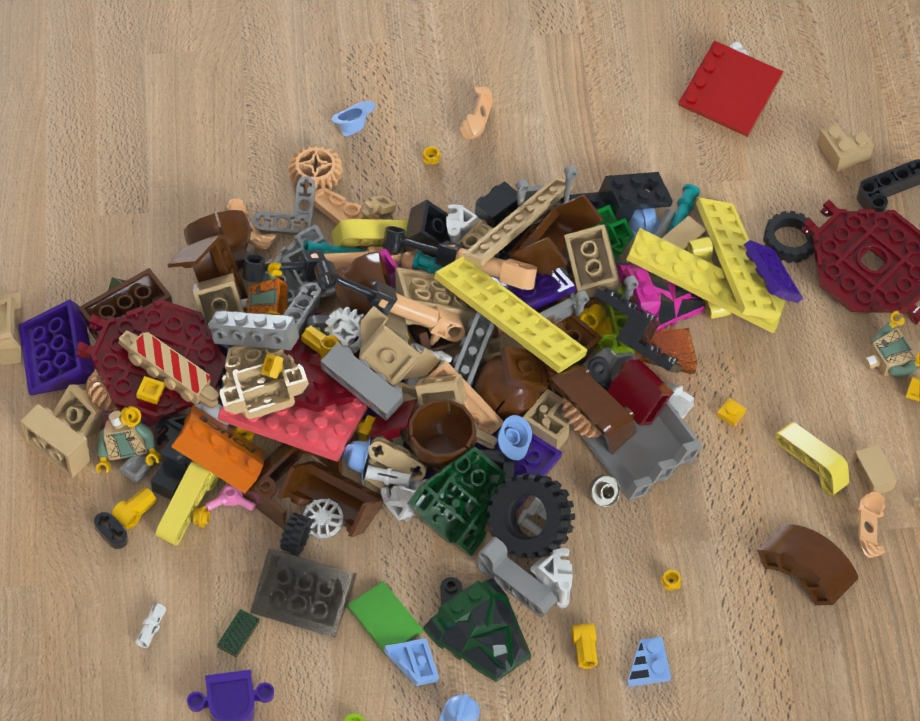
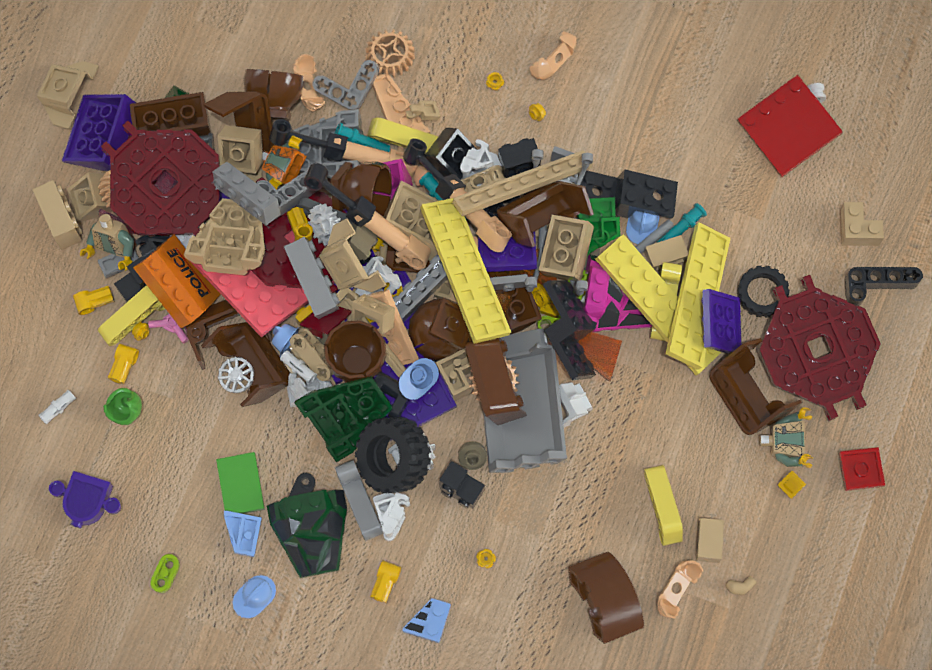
camera: 30 degrees right, 15 degrees up
black beam [94,512,128,549] -> none
tan hinge [119,330,219,409] -> none
yellow plate [120,406,141,428] -> none
yellow plate [136,376,165,405] -> none
clear green tile [217,609,260,658] -> none
clear smoke slope [250,548,357,638] -> none
yellow plate [260,353,283,379] -> none
black tyre [280,513,312,555] -> none
light blue piece [331,101,375,136] -> none
black plate [588,356,611,391] -> none
dark red brick [607,359,674,426] -> none
yellow plate [717,398,747,427] -> none
none -> bright green piece [103,388,142,425]
none -> yellow piece [108,344,139,384]
none -> black brick [439,461,485,509]
none -> yellow plate [529,103,546,121]
none -> reddish brown windscreen [709,338,803,435]

